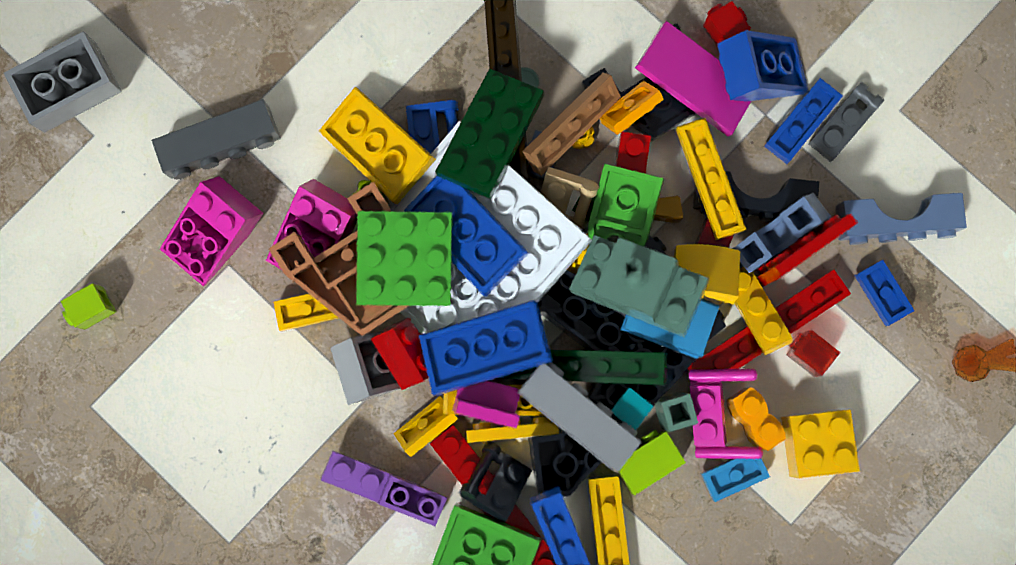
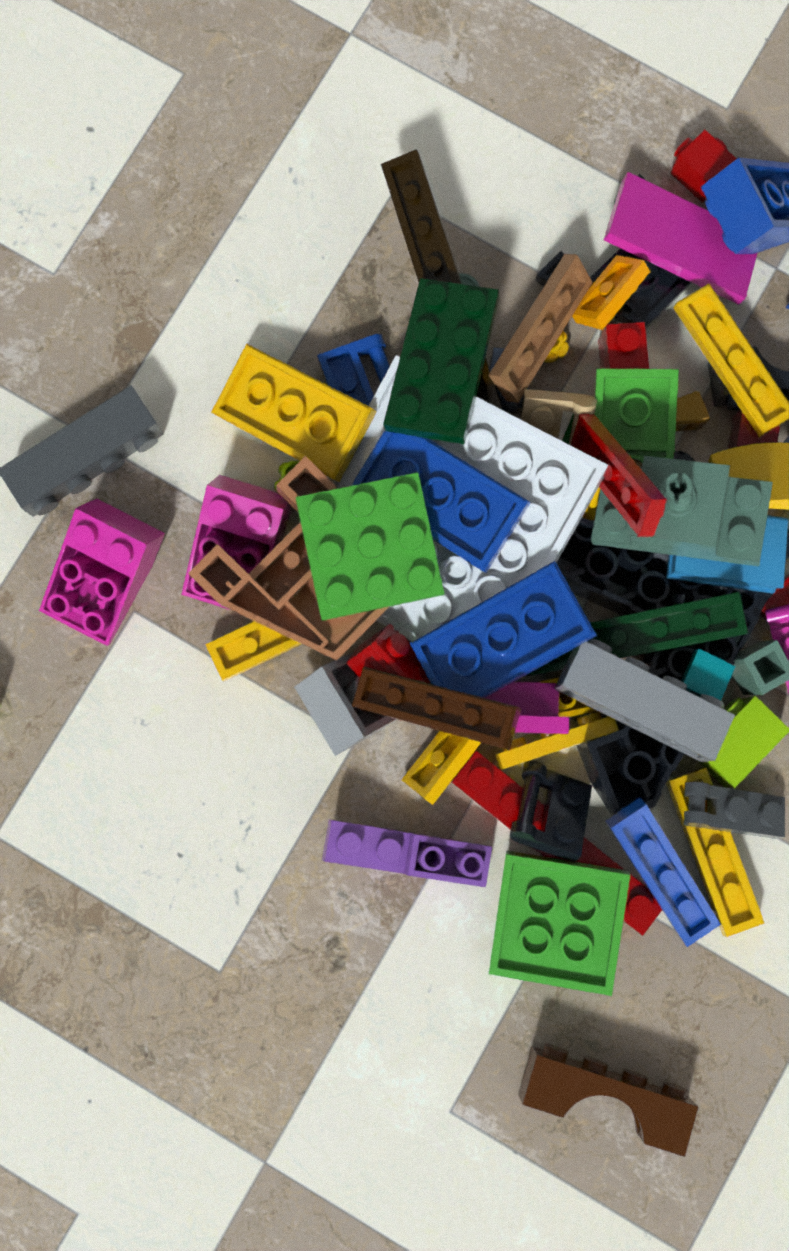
camera: 15 degrees left, 0 degrees up
none -> reddish brown tile [352,666,521,750]
none -> red plate [570,414,667,537]
none -> dark grey plate [684,782,785,839]

